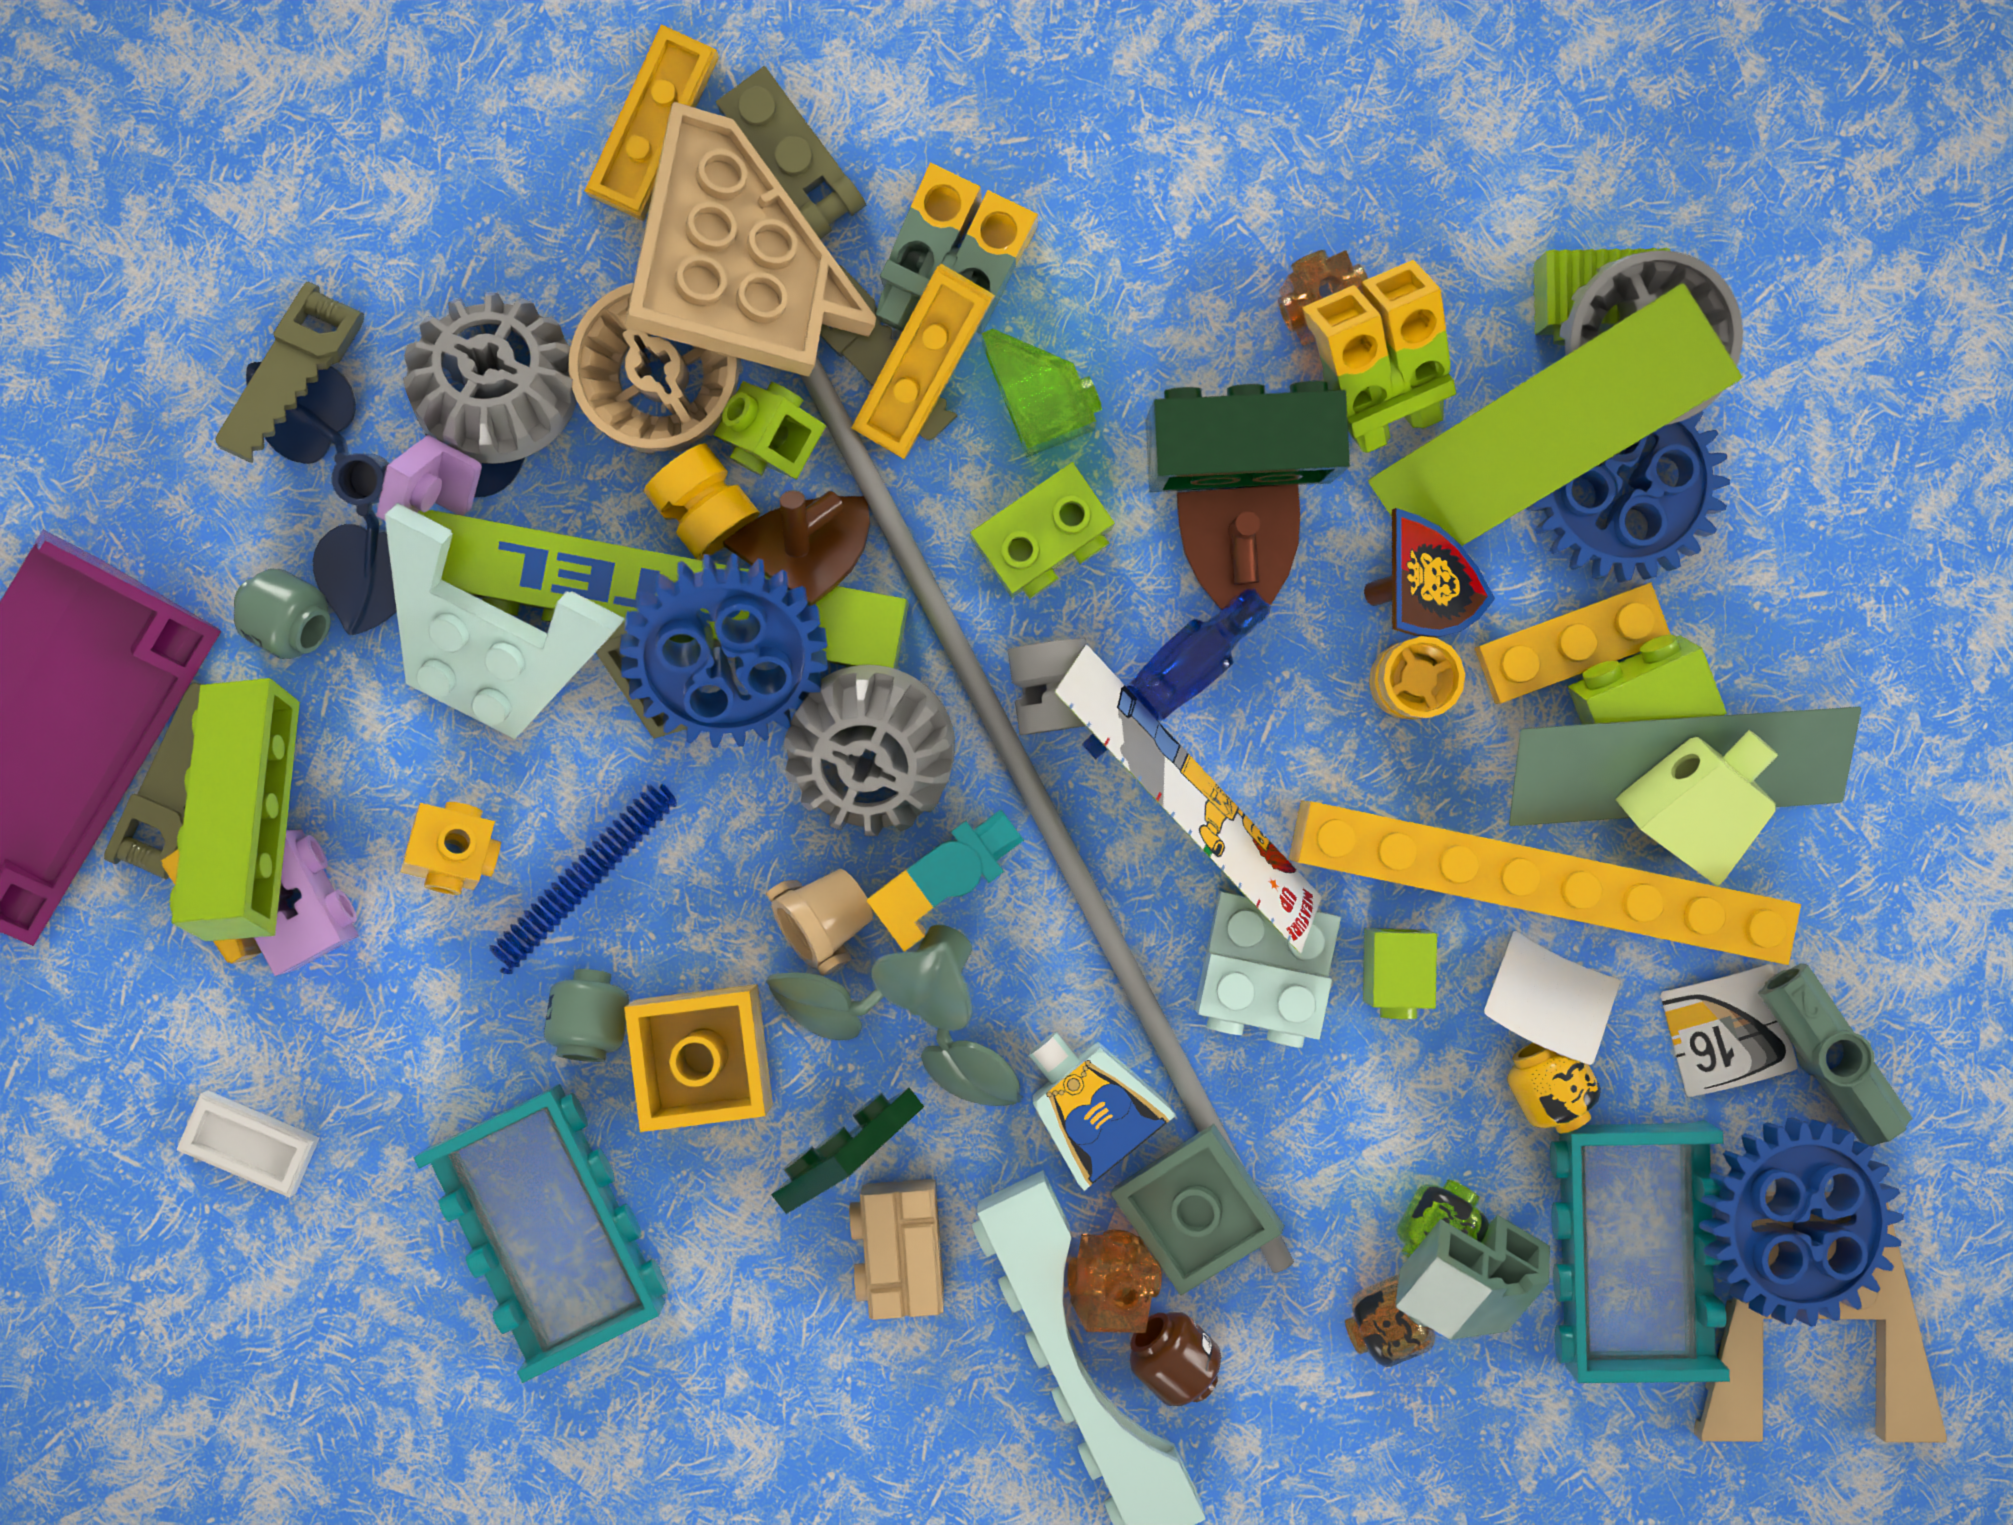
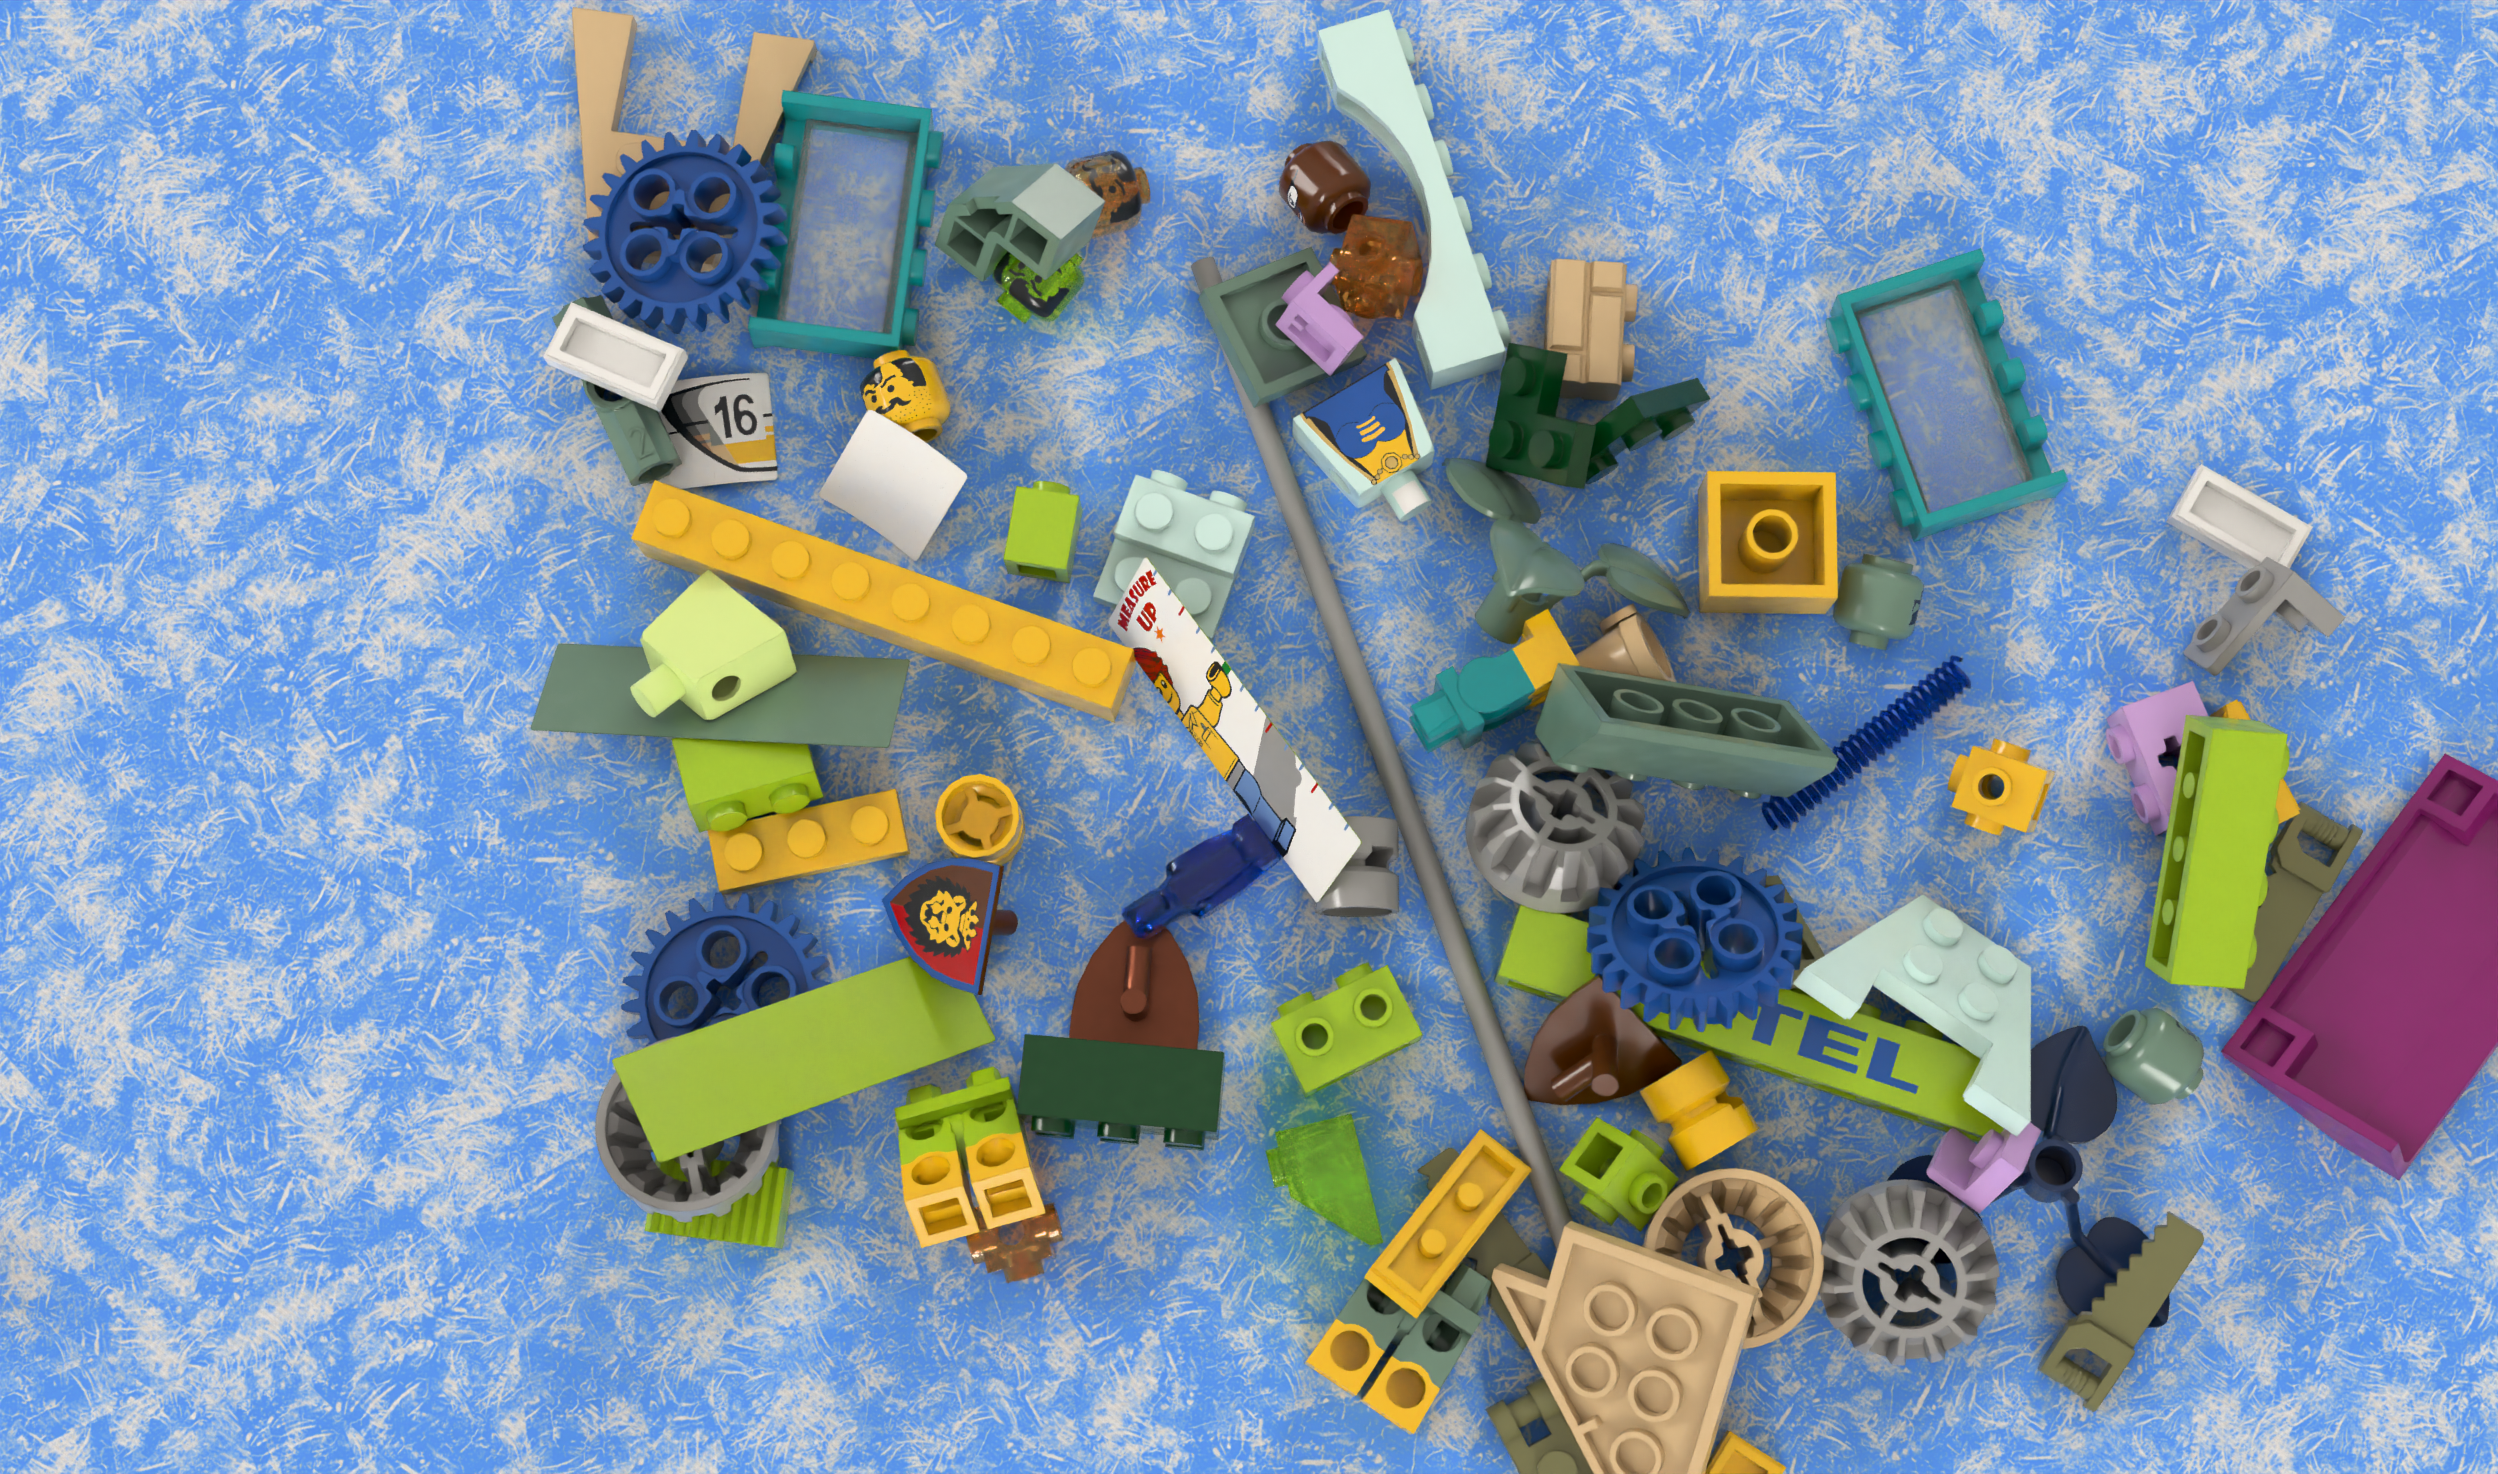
camera: 170 degrees left, 10 degrees down
none -> white tile [543,302,688,412]
none -> lavender bracket [1275,262,1364,376]
none -> dark green plate [1485,343,1596,489]
none -> sand green slope [1534,663,1838,799]
none -> light grey bracket [2183,557,2346,676]

